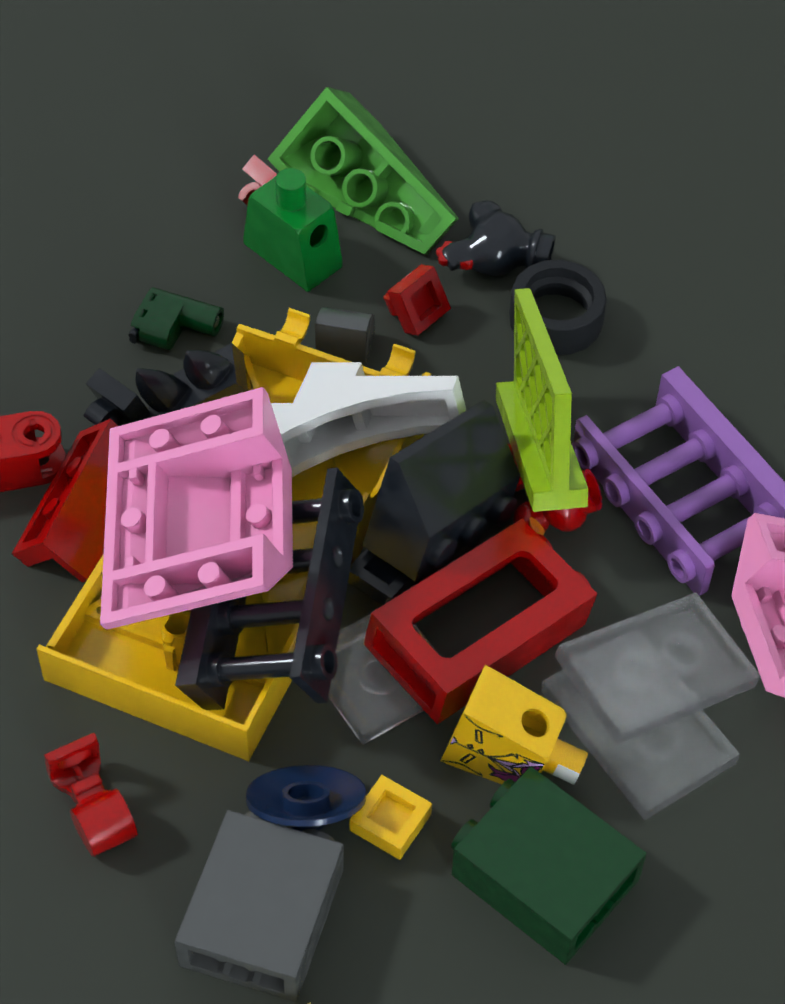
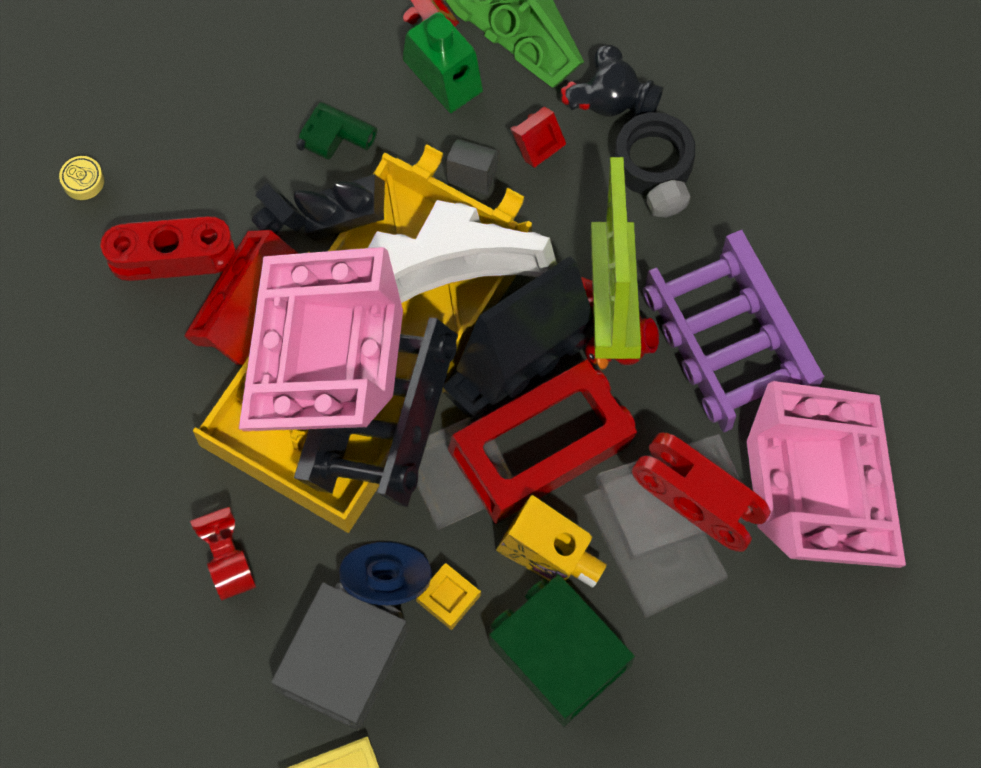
camera: 10 degrees right, 15 degrees up
none -> red piece [632,433,771,552]
none -> light grey tile [646,180,691,218]

